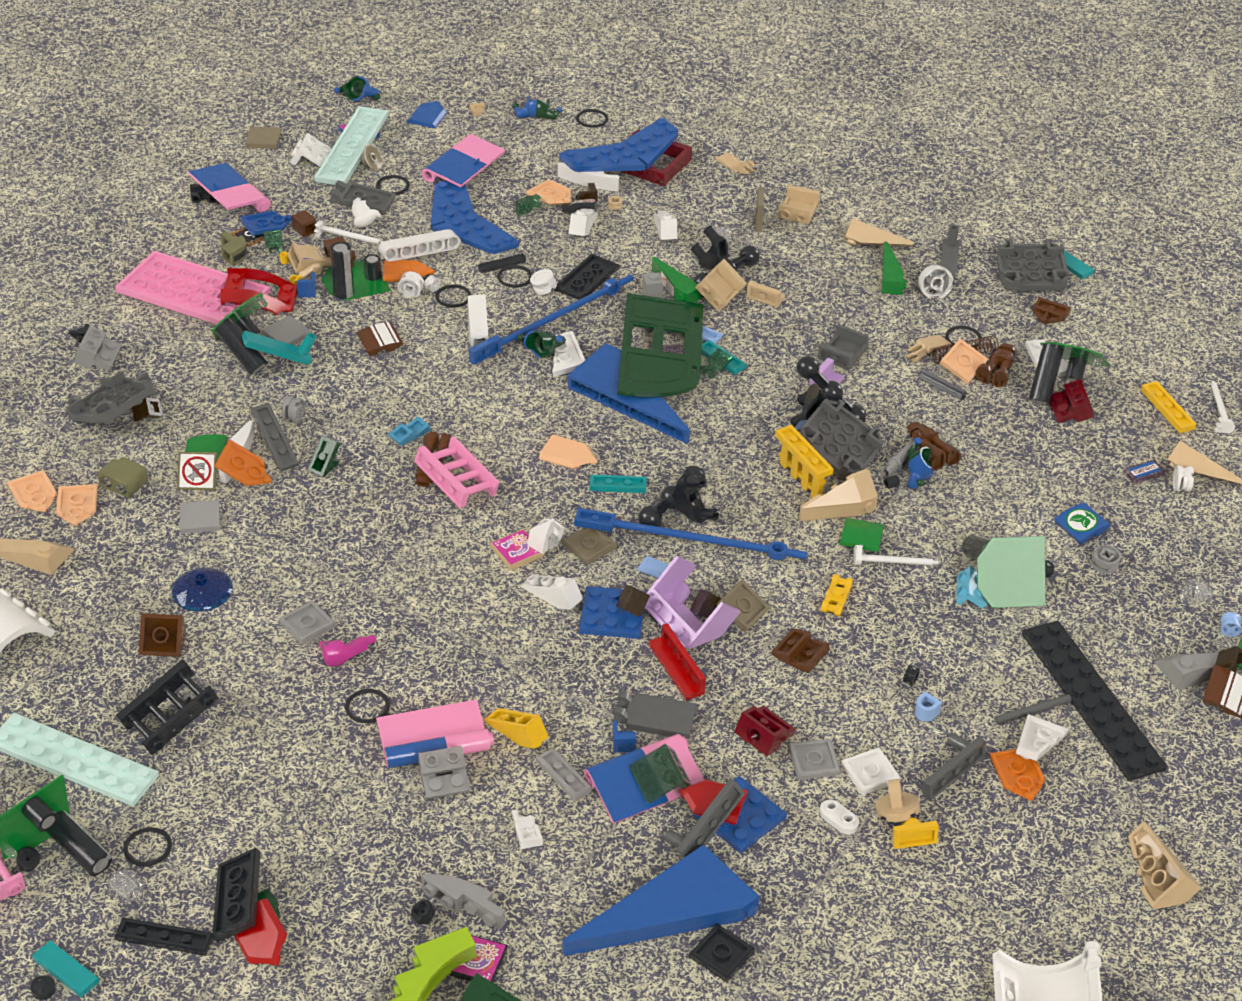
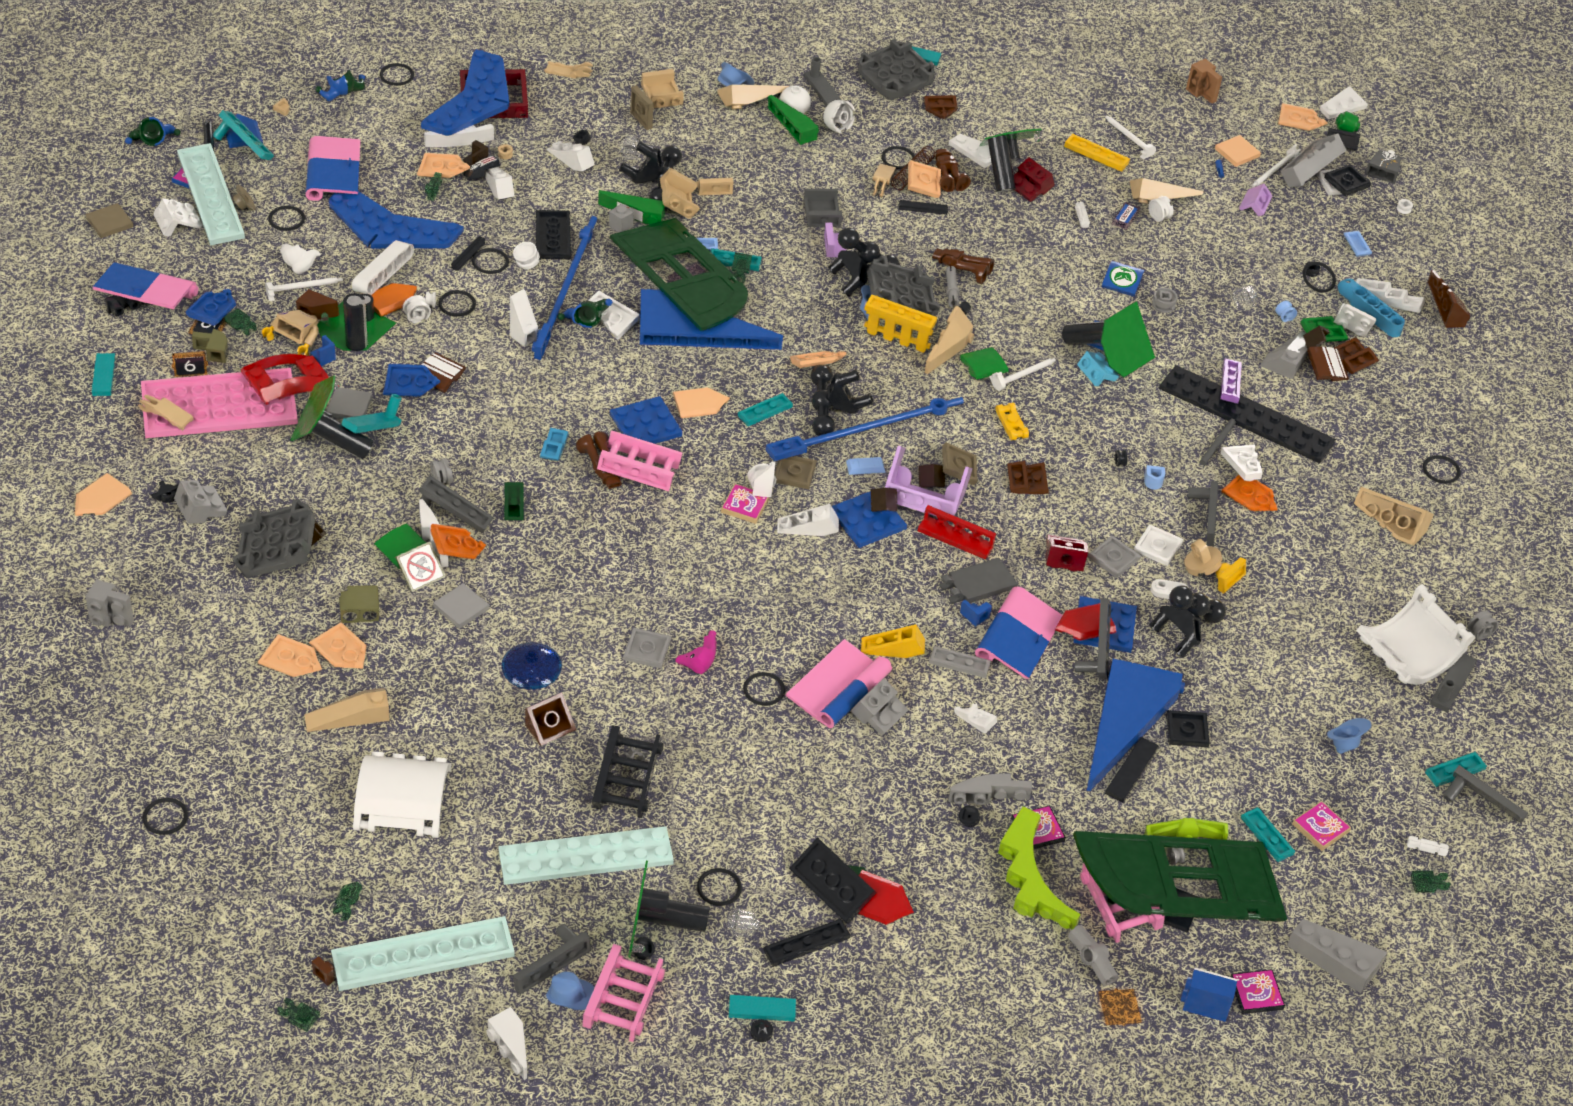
camera: 40 degrees left, 5 degrees up
reddish brown brick [291,210,316,237] -> none
dark grey tile [329,180,396,215] -> none
clear green bracket [629,743,692,803] -> none
blue piece [907,437,934,490] -> none
none -> light nougat tile [75,473,132,516]
none -> teal tile [92,353,116,396]
none -> tan arm [138,395,194,431]
none -> piece [171,351,208,377]
none -> black axle [203,121,215,154]
none -> teal piece [213,110,274,160]
none -> blue tile [383,364,440,397]
none -> black tile [573,130,591,145]
none -> blue plate [610,396,683,444]
none -> medium blue piece [718,62,755,86]
none -> white cylinder [779,86,811,114]
none -> light nougat tile [790,351,846,368]
none -> white axle [1075,202,1090,228]
none -> black tile [1105,737,1159,803]
none -> black connector [1149,586,1226,658]
none -> tile [1220,359,1242,404]

